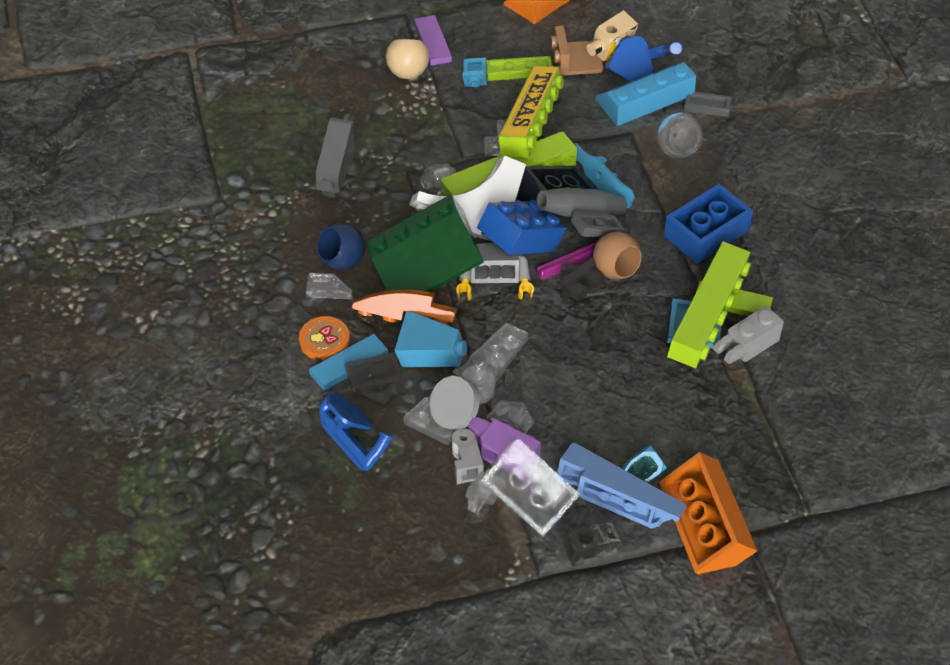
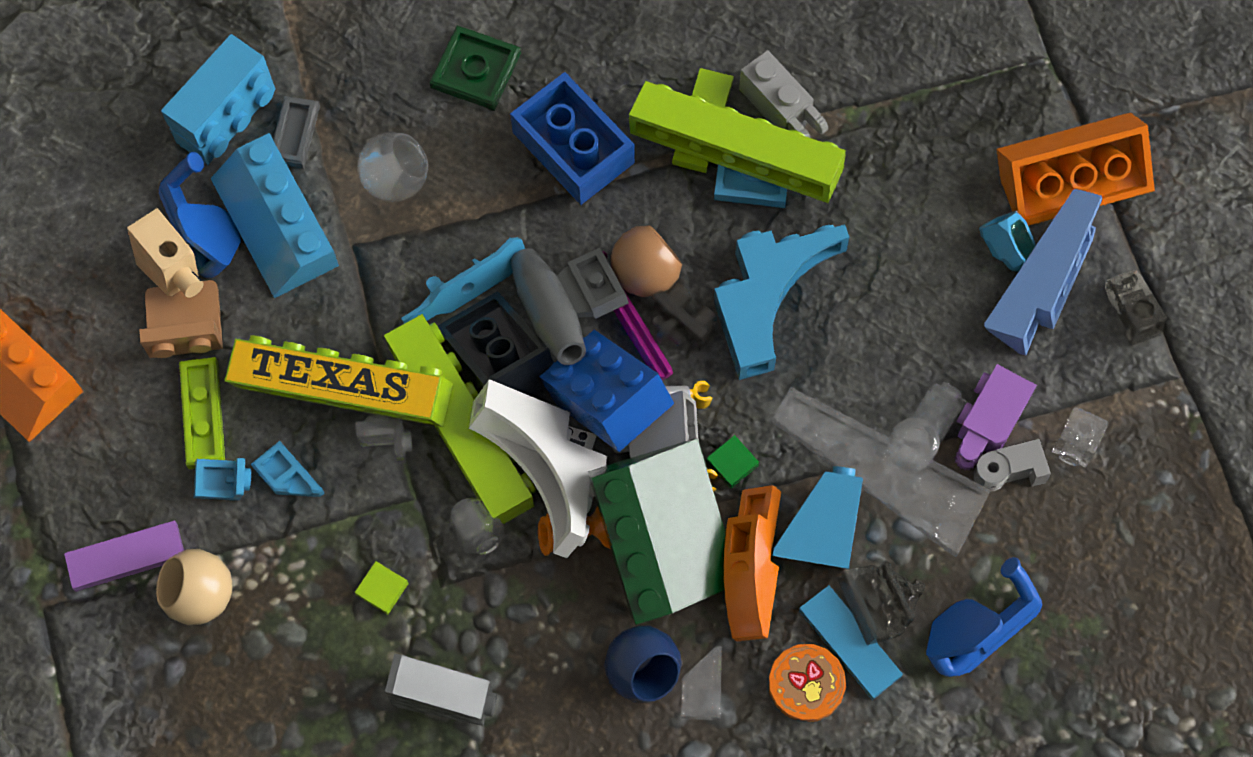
camera: 90 degrees left, 20 degrees up
light grey tile [430,376,480,430] -> none
clear slope [481,437,580,536] -> none
none -> dark azure piece [161,34,276,165]
none -> dark azure tile [251,441,324,497]
none -> lime tile [355,561,409,615]
none -> dark green tile [429,25,521,111]
none -> green tile [706,435,759,489]
none -> dark azure arch [714,225,849,380]

